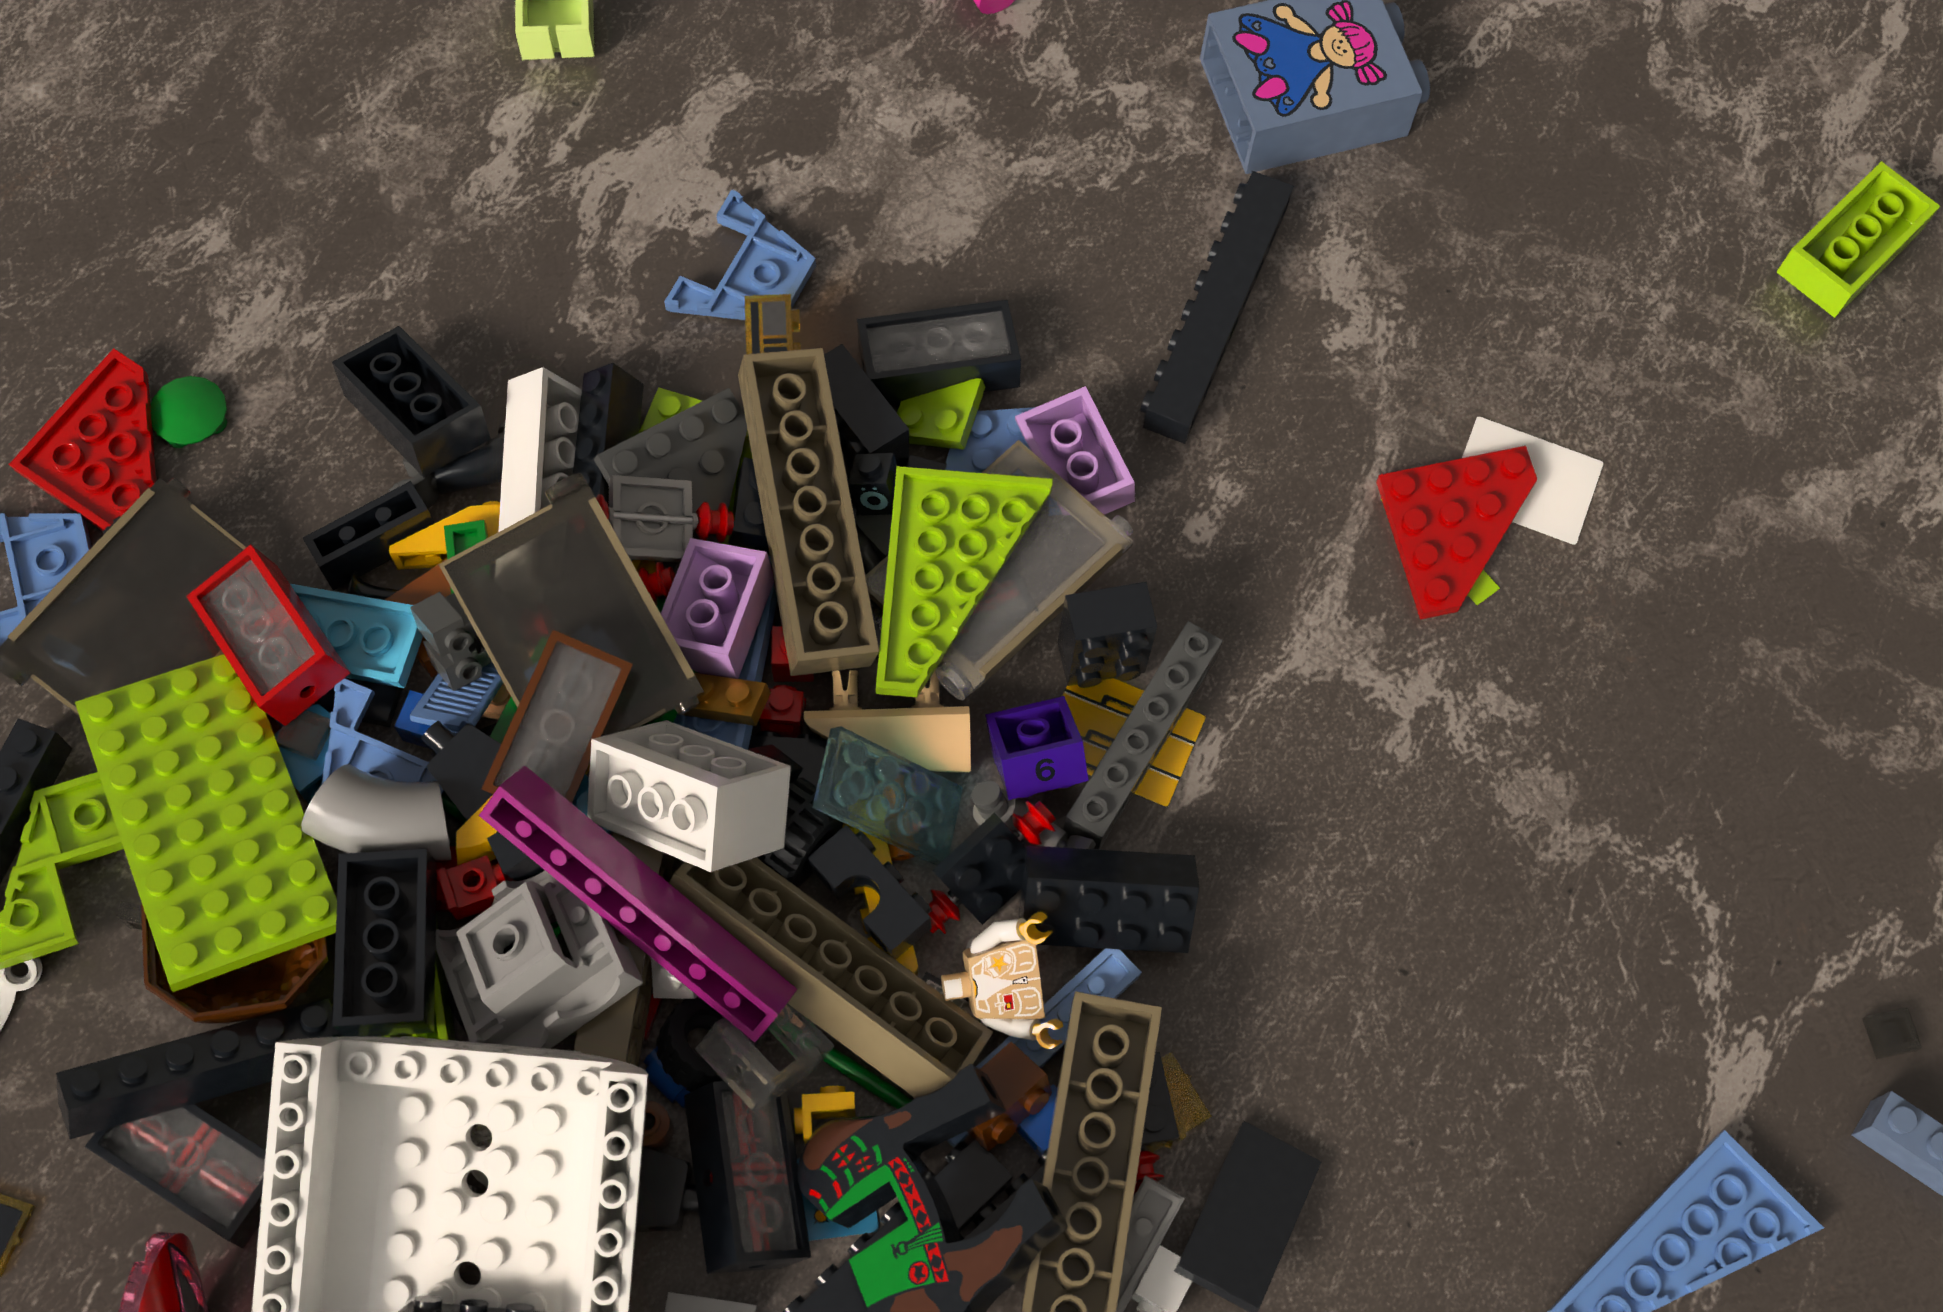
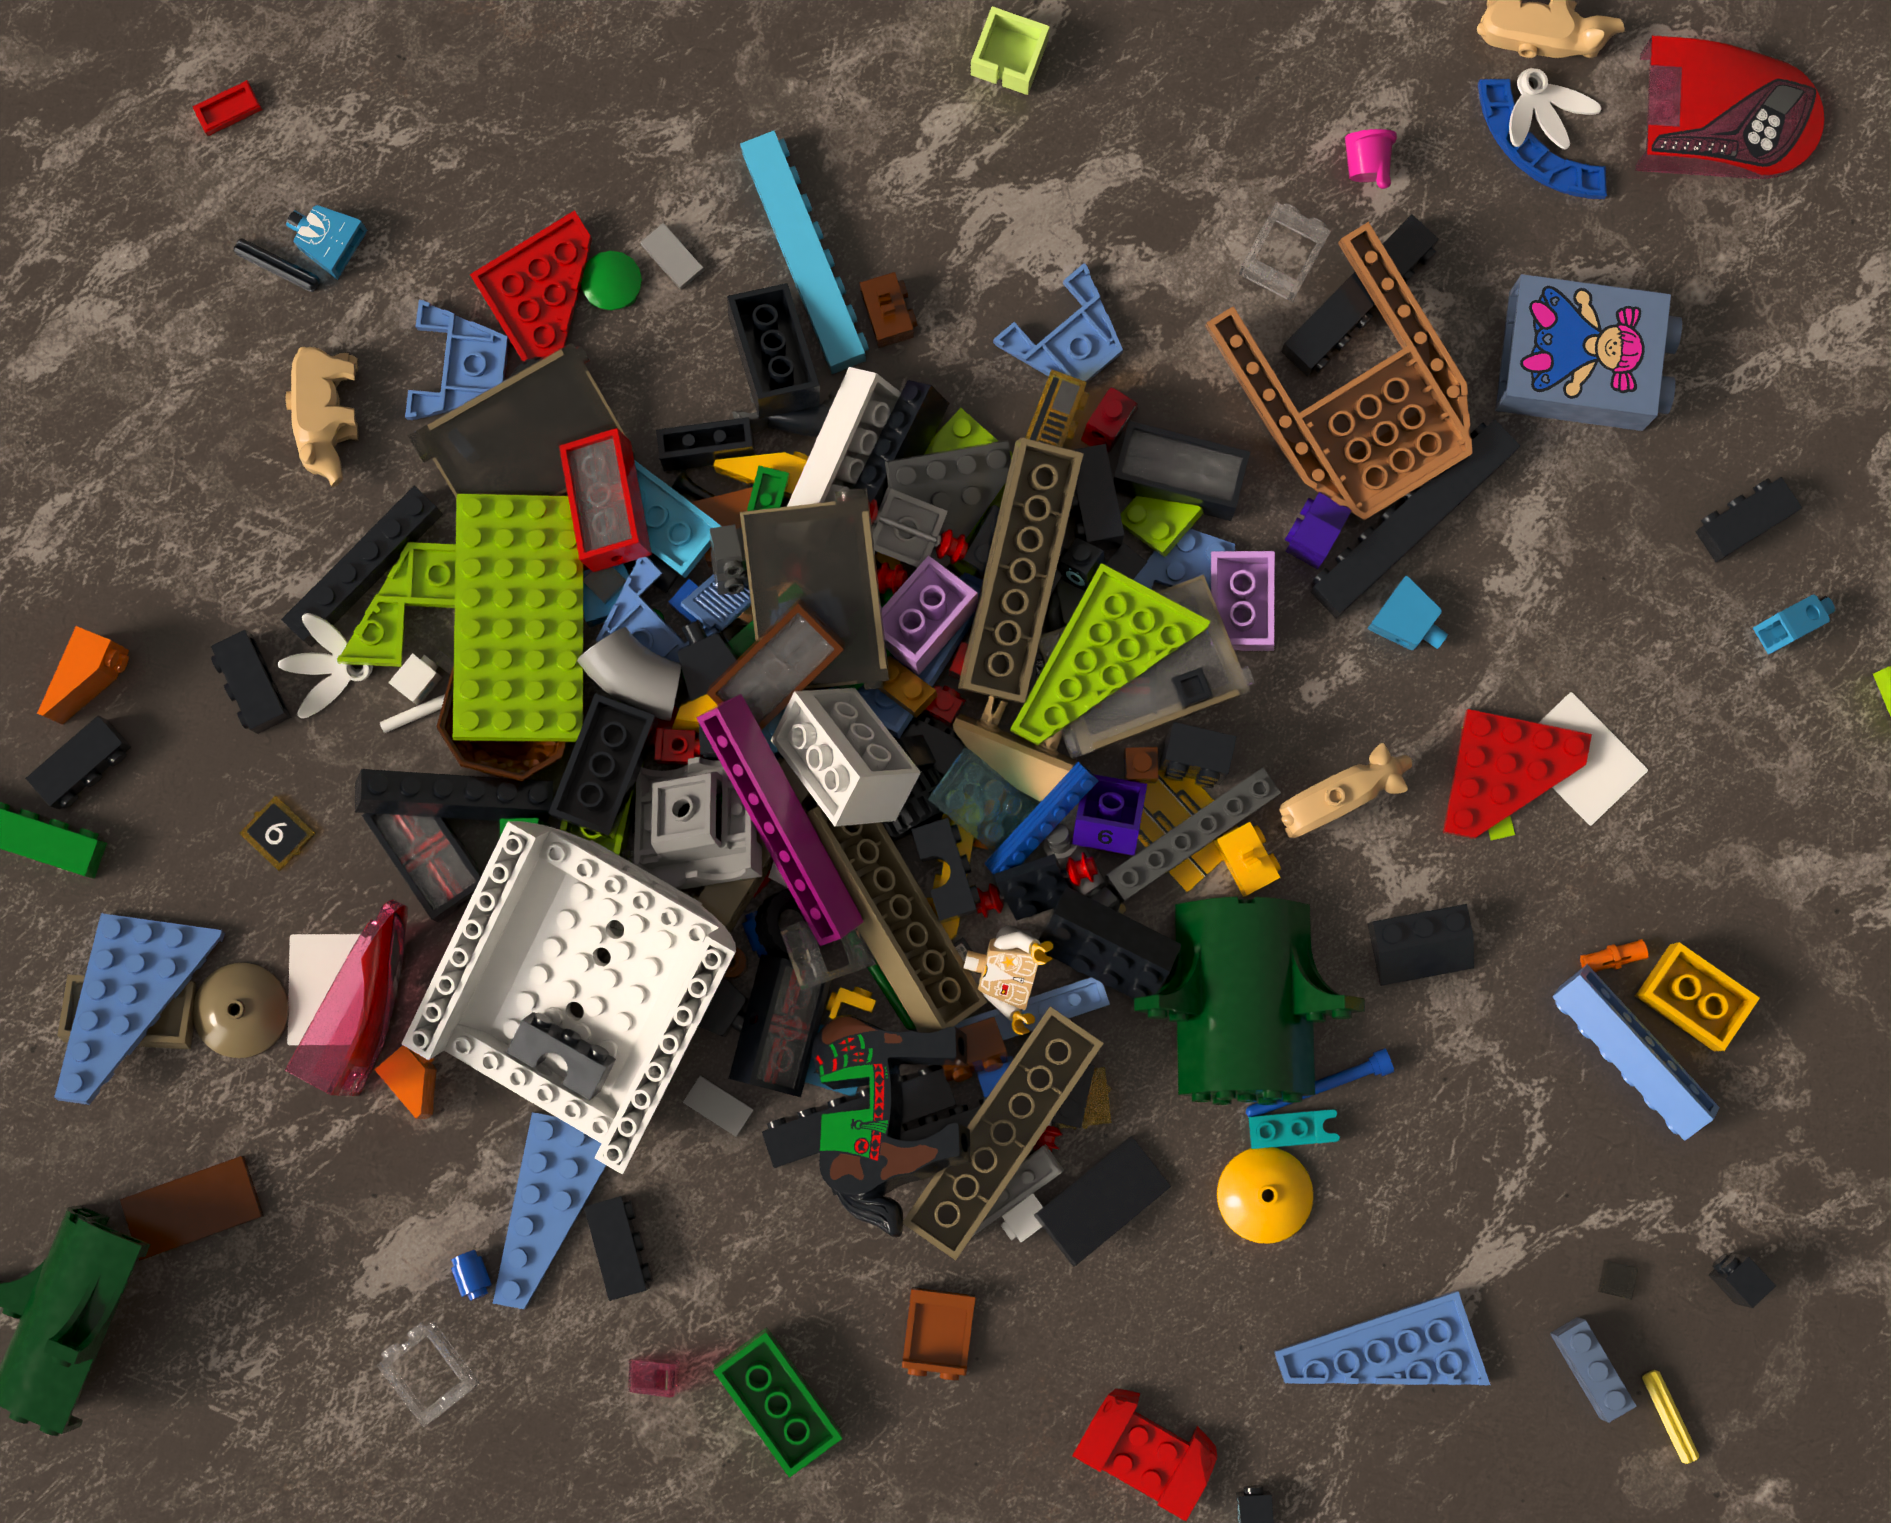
camera: 30 degrees right, 15 degrees up
none -> white piece [380,694,445,733]
none -> white brick [388,653,442,706]
none -> light grey tile [640,223,704,290]
none -> medium azure brick [740,131,869,374]
none -> reddish brown brick [860,272,918,348]
none -> blue piece [984,761,1099,874]
none -> dark red torso [1081,387,1138,454]
none -> reddish brown brick [1124,747,1159,784]
none -> dark green cylinder [1134,897,1365,1105]
none -> black tile [1171,667,1213,709]
none -> medium nougat wedge [1205,222,1473,520]
none -> yellow brick [1213,822,1281,897]
none -> yellow dish [1217,1147,1313,1244]
none -> clear window [1239,202,1331,303]
none -> blue piece [1246,1048,1394,1117]
none -> teal plate [1248,1109,1340,1149]
none -> tan animal [1279,743,1412,838]
none -> black brick [1281,214,1439,377]
none -> dark purple brick [1285,492,1351,569]
none -> dark azure torso [1367,576,1449,650]
none -> black slope [1368,904,1474,986]
none -> medium blue brick [1552,964,1720,1141]
none -> orange pin [1580,939,1648,972]
none -> yellow brick [1635,942,1760,1052]
none -> black brick [1696,477,1802,562]
none -> dark azure torso [1753,594,1835,655]

